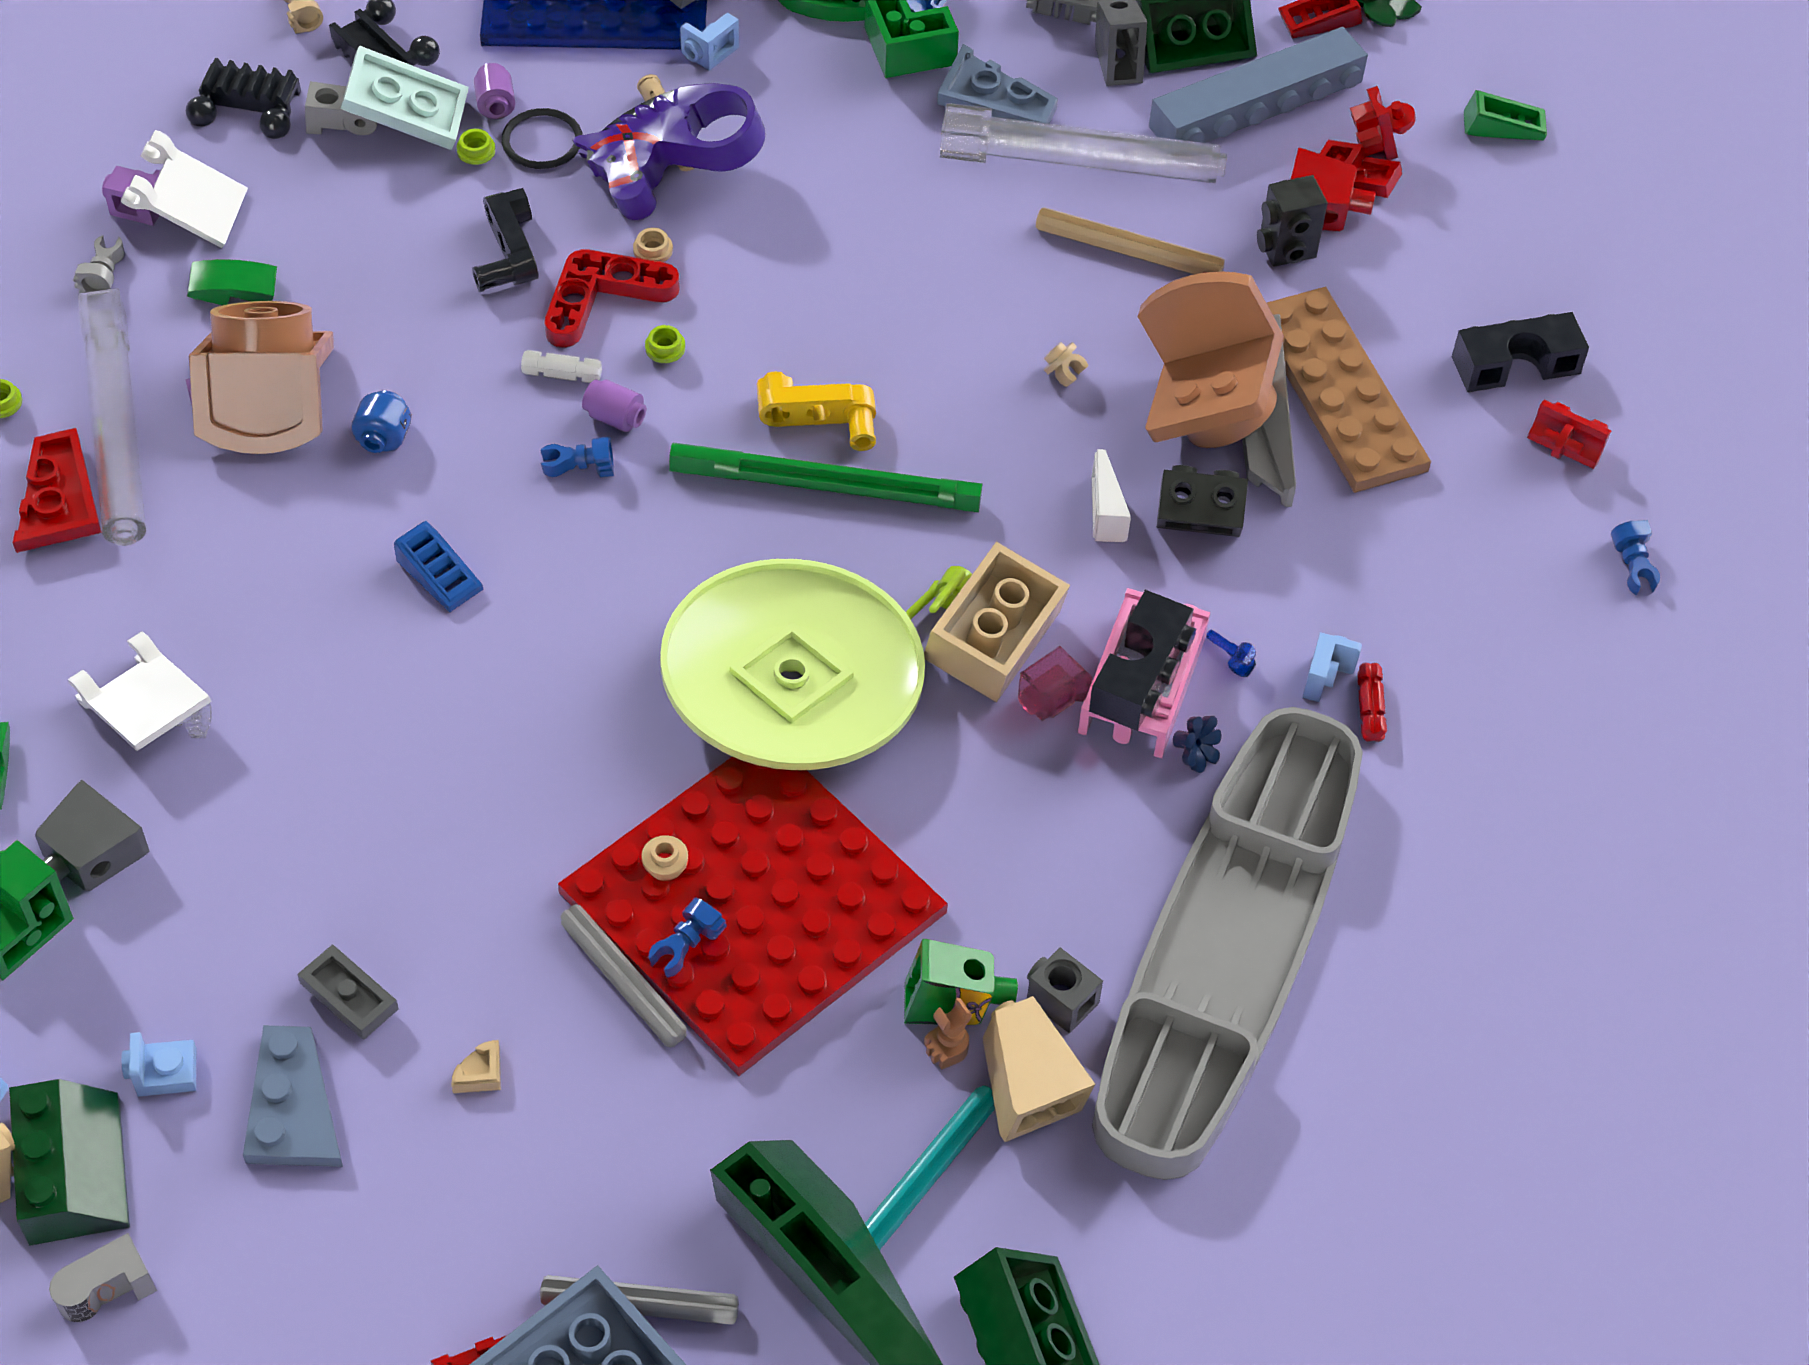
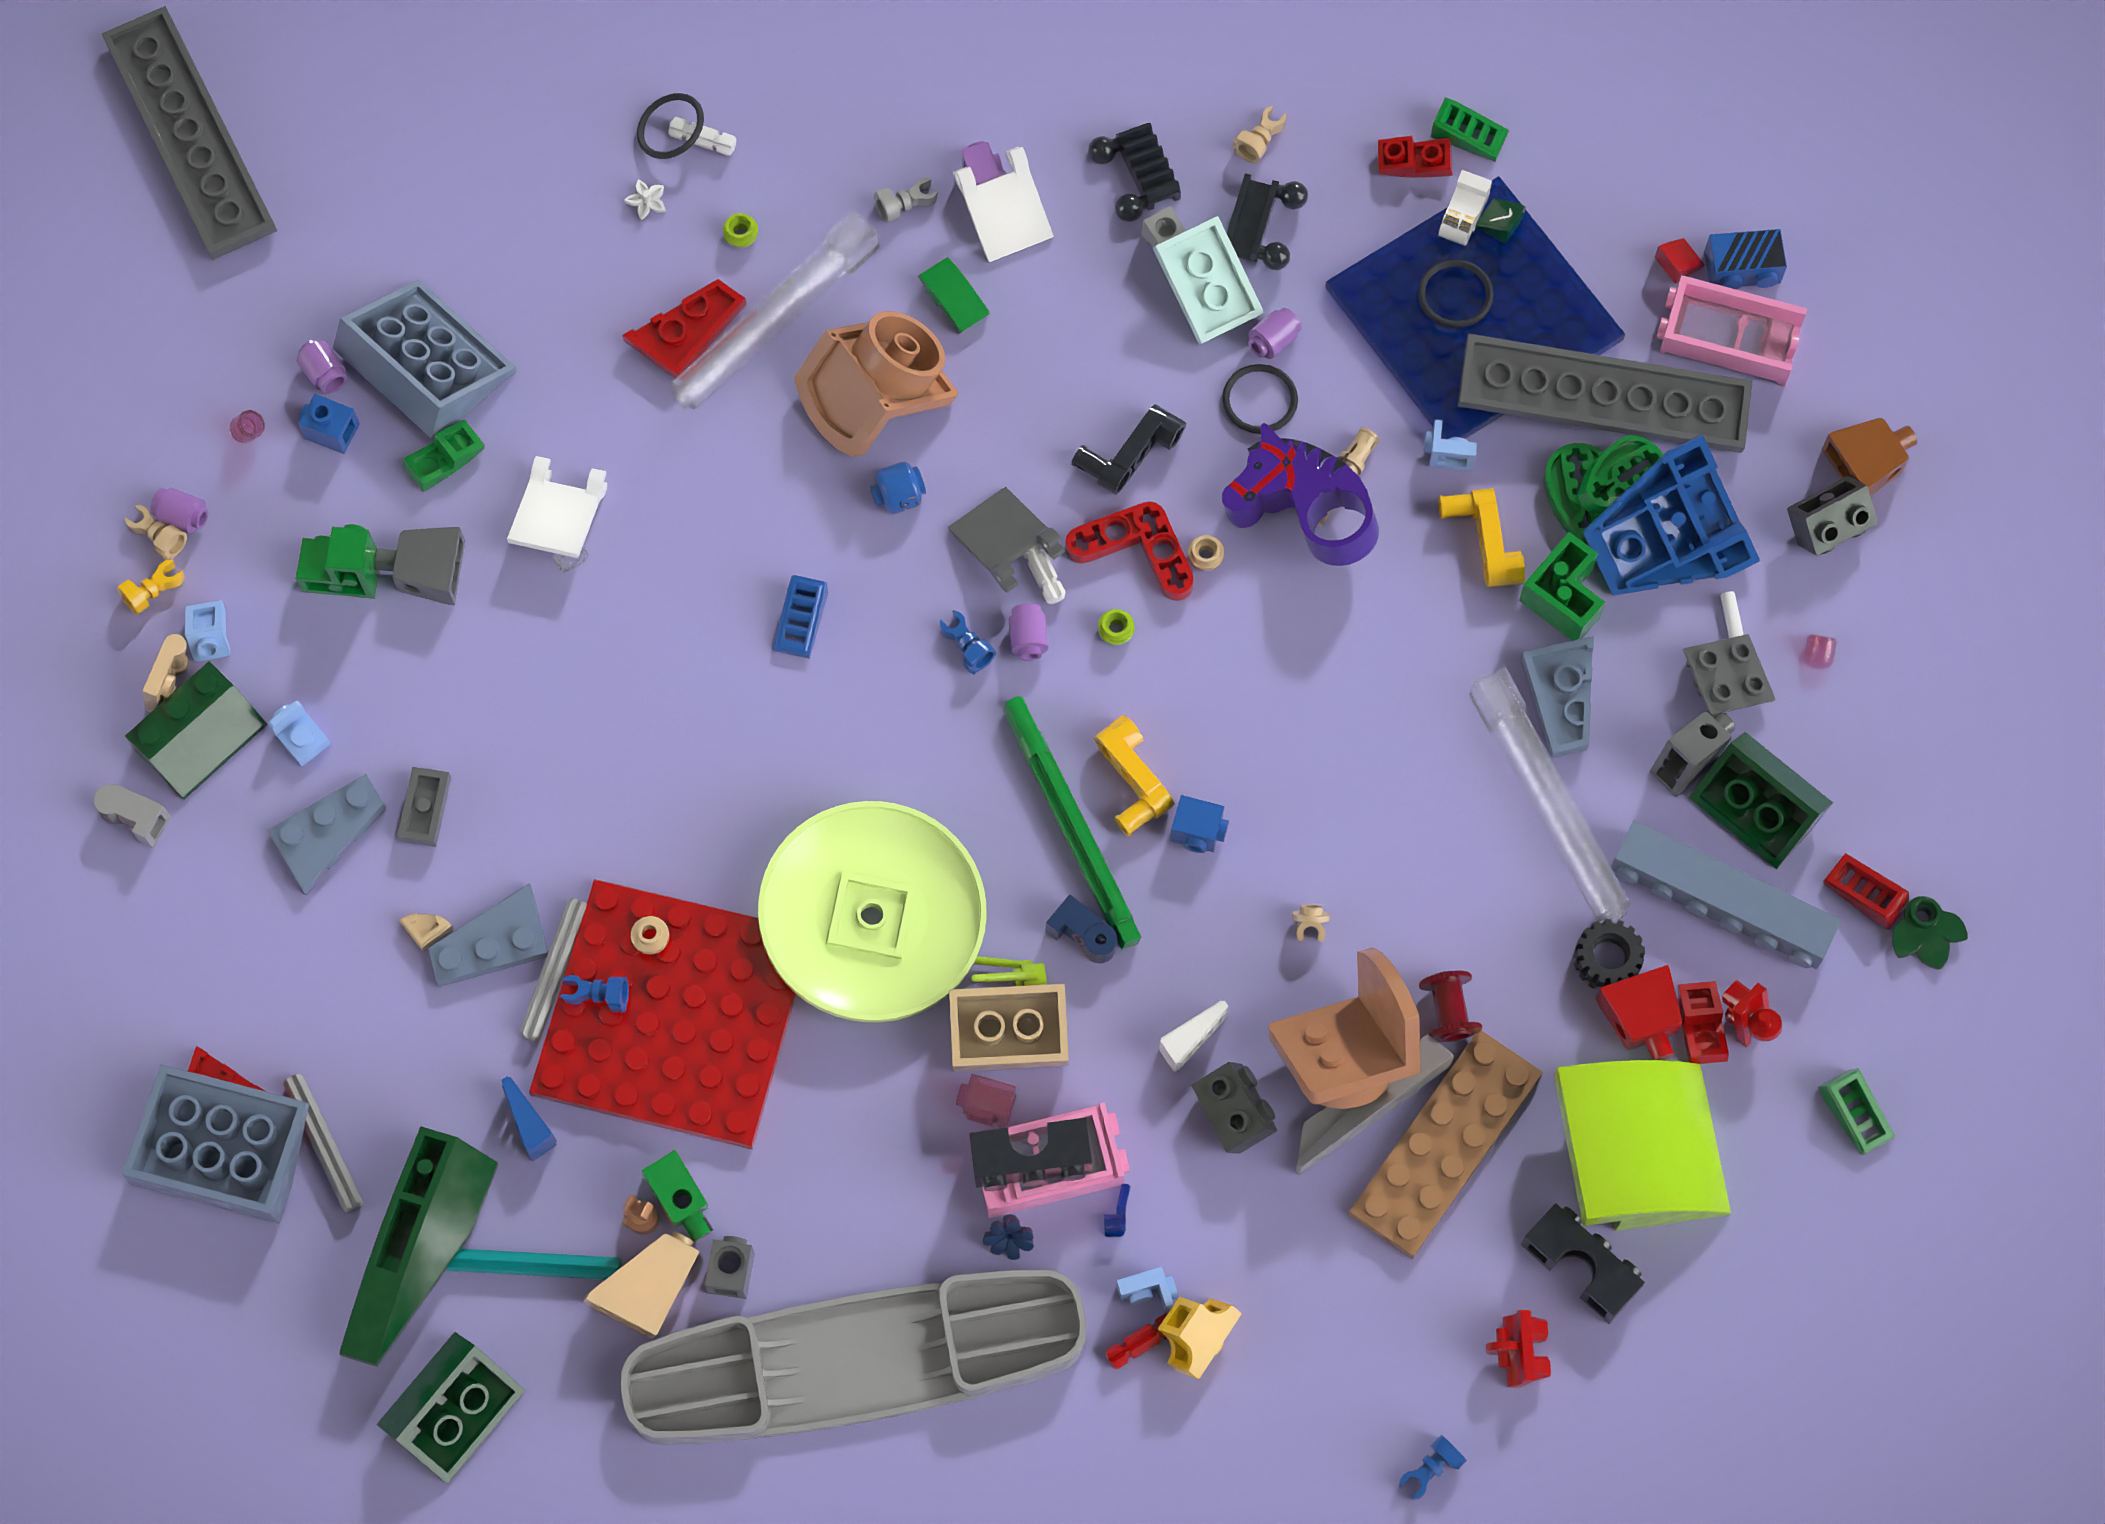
camera: 60 degrees right, 15 degrees up
lime plate [456,129,496,165] -> none
tan axle [1036,207,1225,274] -> none
pearl dark grey brick [1257,175,1328,267] -> none
none -> sand blue wing [428,883,548,987]
none -> blue slope [501,1076,557,1161]
none -> dark grey flag [948,486,1065,593]
none -> dark blue leg [1045,895,1117,964]
none -> yellow brick [1158,1297,1241,1379]
none -> blue brick [1170,795,1229,853]
none -> yellow beam [1438,488,1525,587]
none -> lime slope [1554,1060,1731,1231]
none -> black tyre [1573,919,1645,989]

